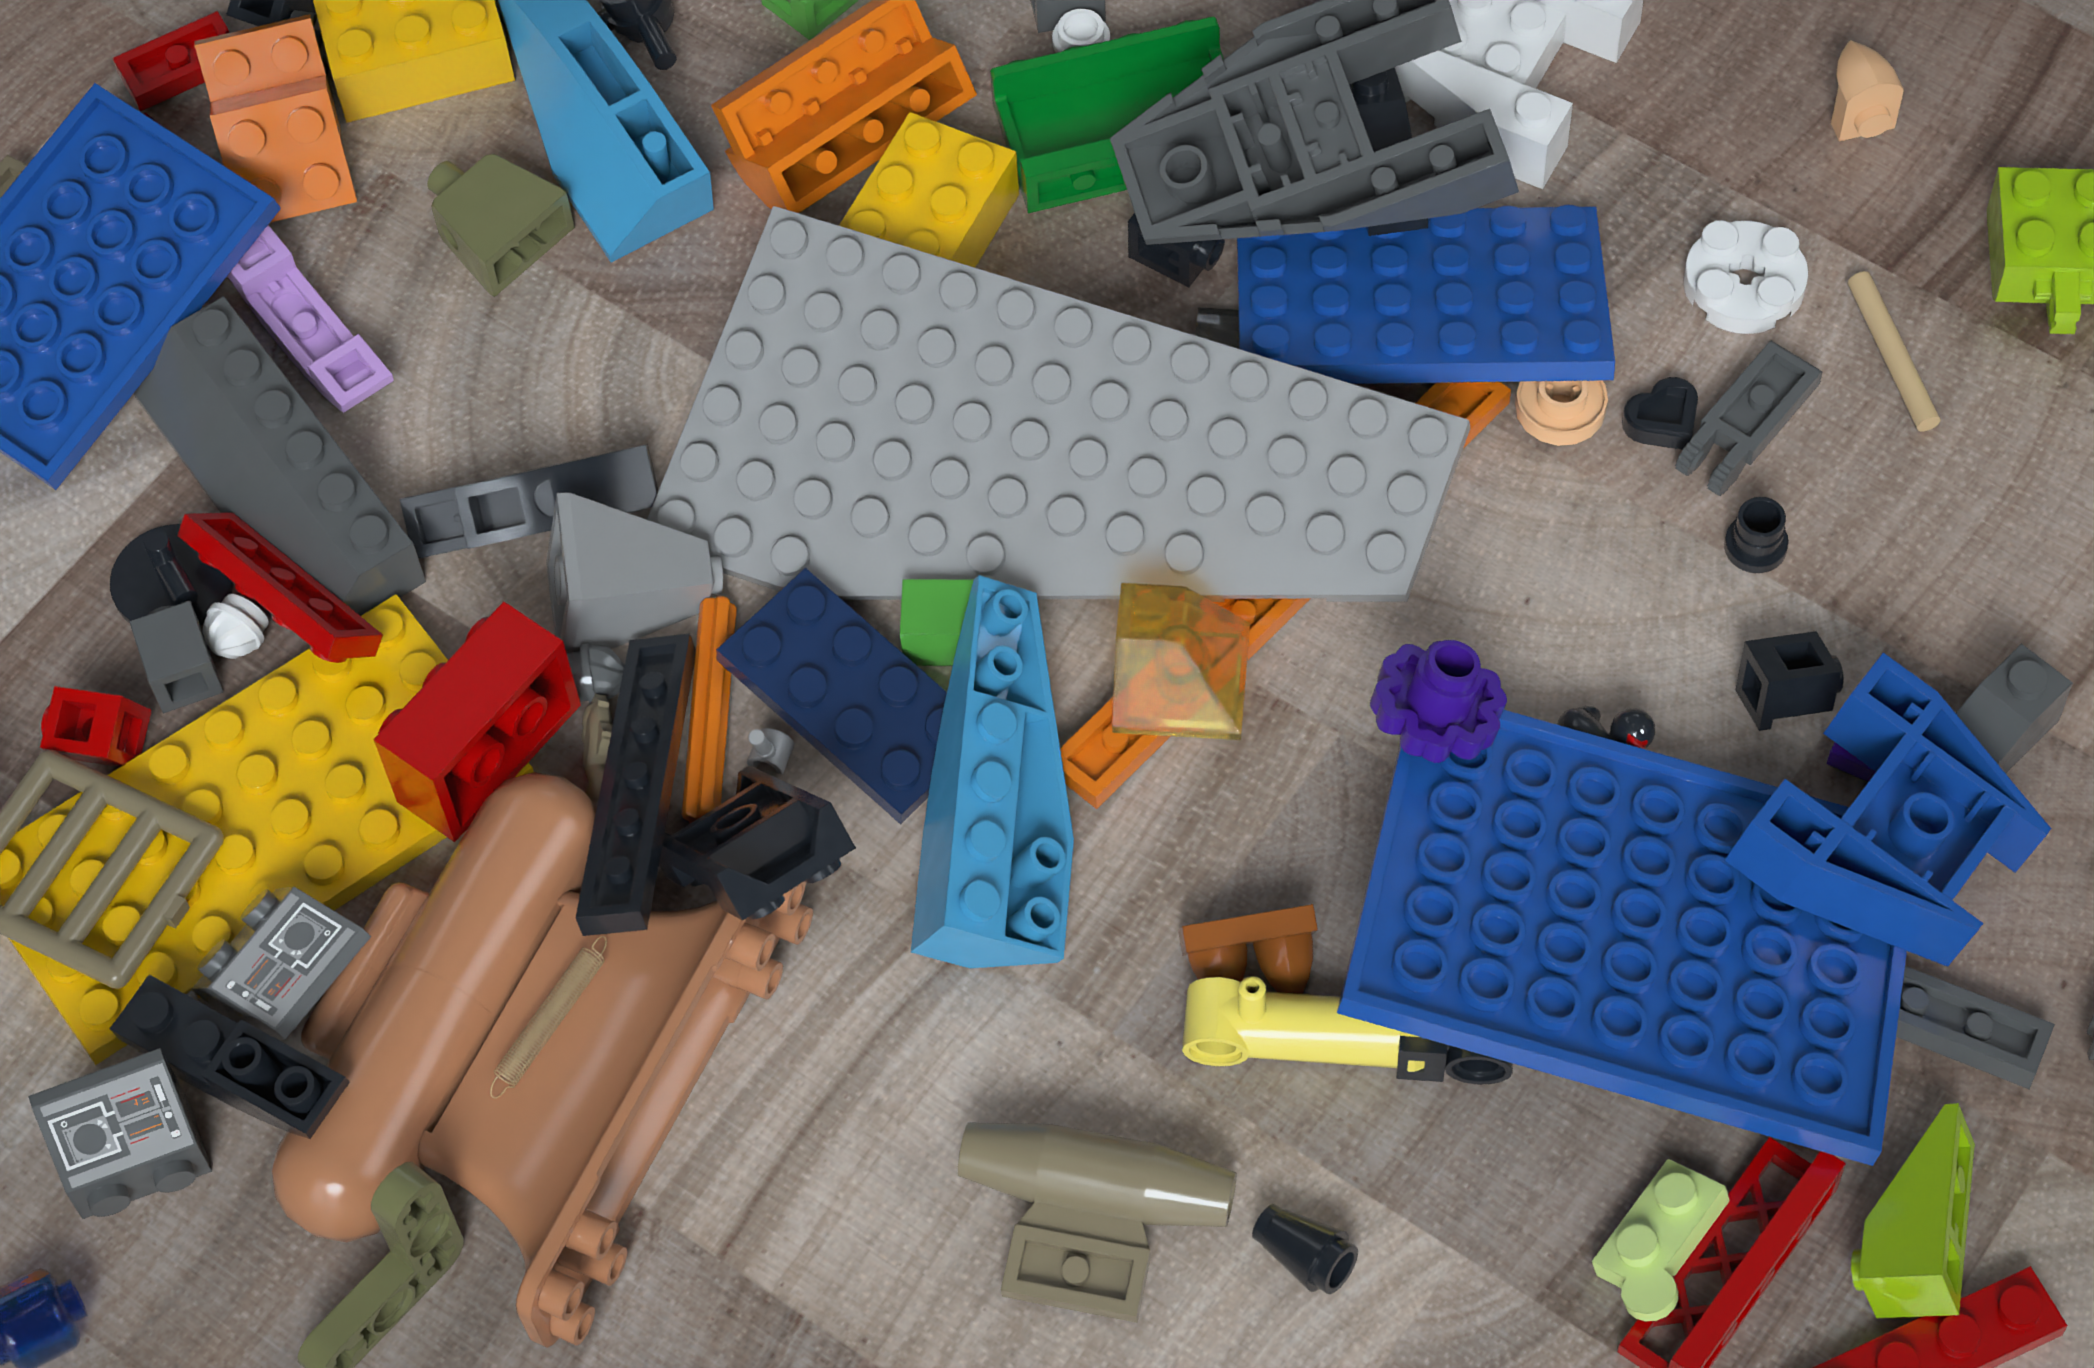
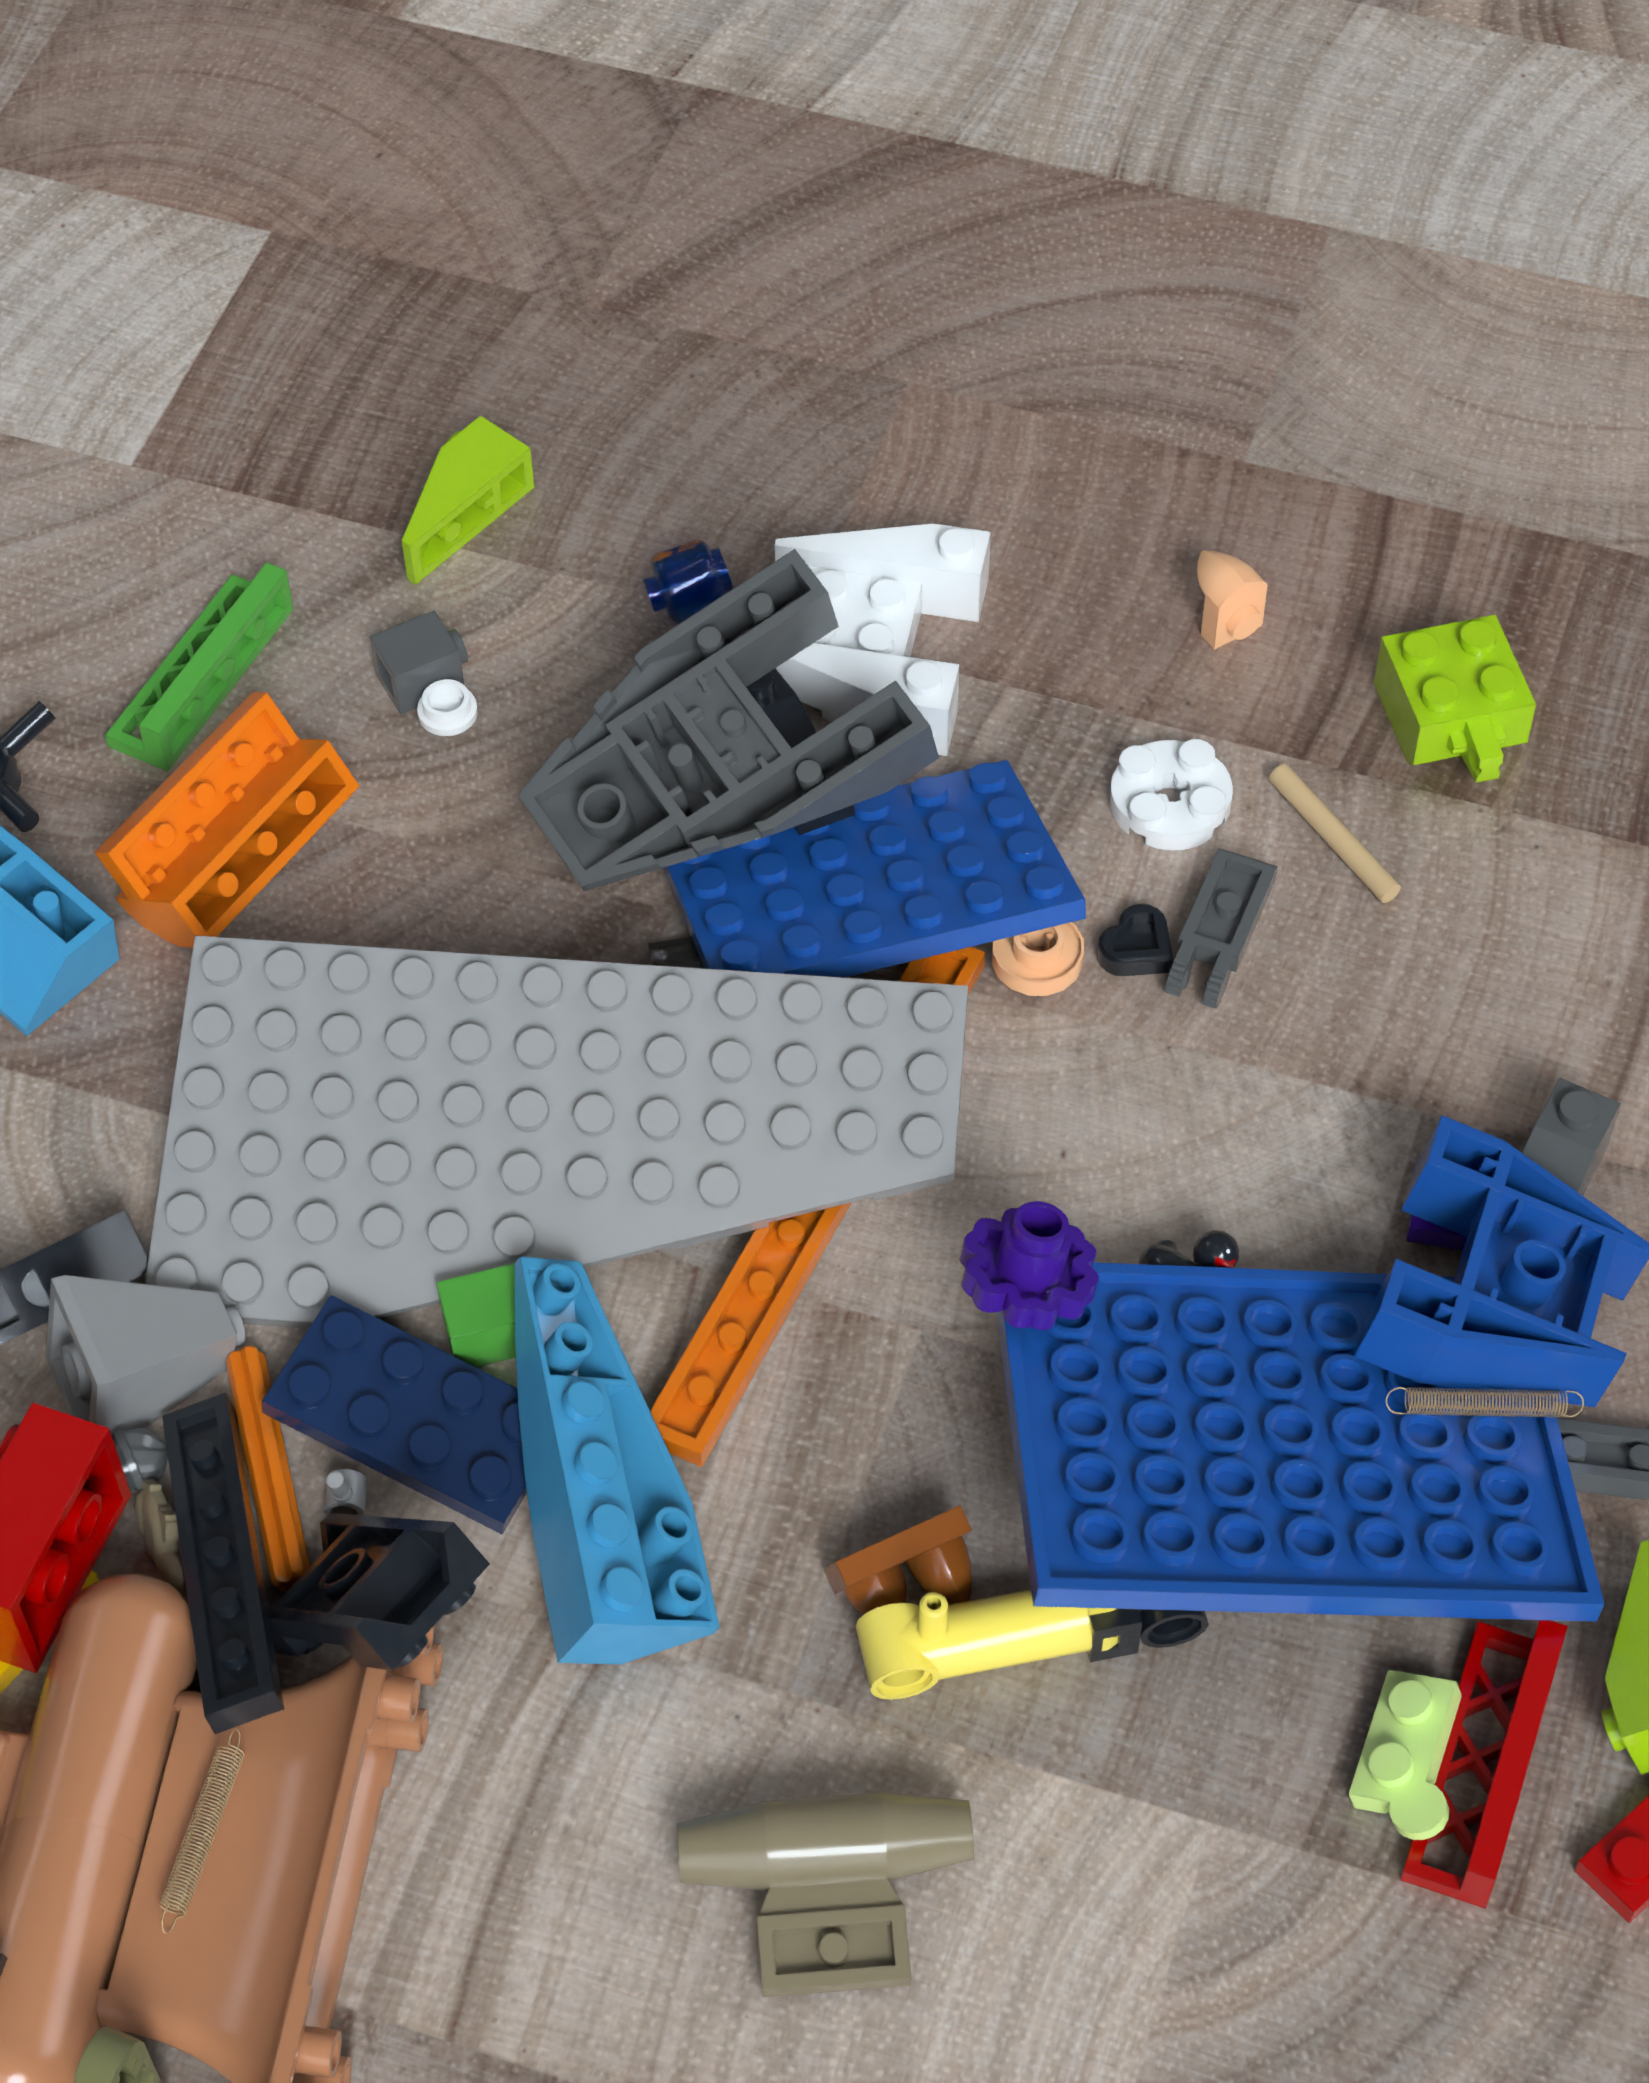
camera: 20 degrees left, 5 degrees down
yellow piece [839,112,1019,268] -> none
green panel [990,17,1224,213] -> none
clear yellow slope [1112,583,1250,740] -> none
black bracket [1128,213,1225,288] -> none
black cone [1252,1204,1358,1294] -> none
black piece [1724,497,1789,573] -> none
black brick [1735,631,1844,731] -> none
none -> tan piece [1386,1387,1584,1418]

